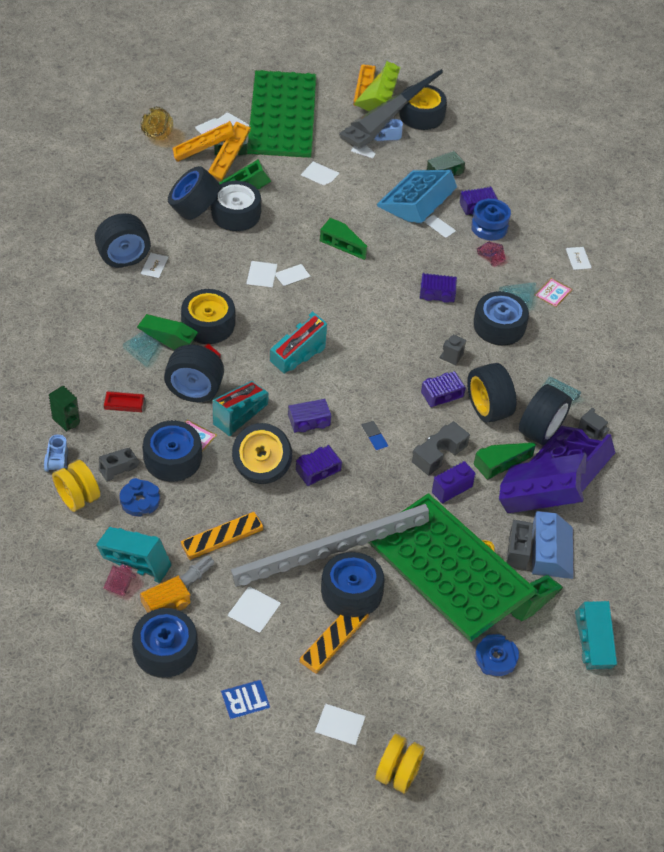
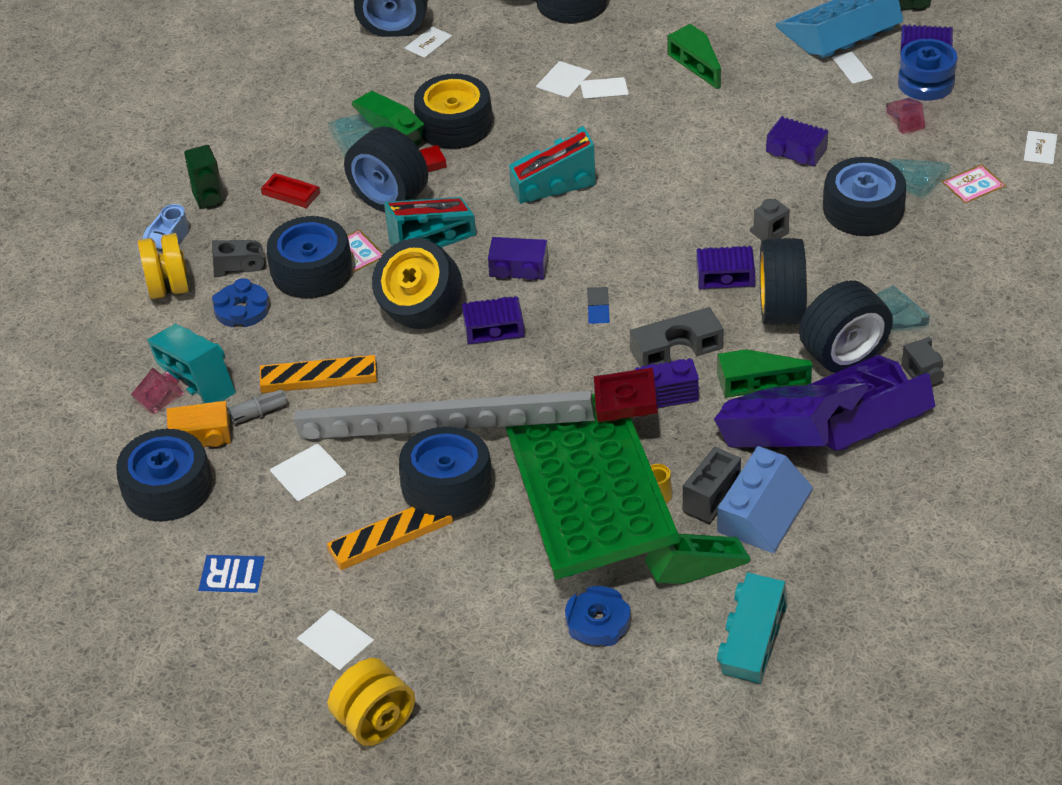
camera: 30 degrees right, 5 degrees down
none -> dark red plate [594,367,658,422]

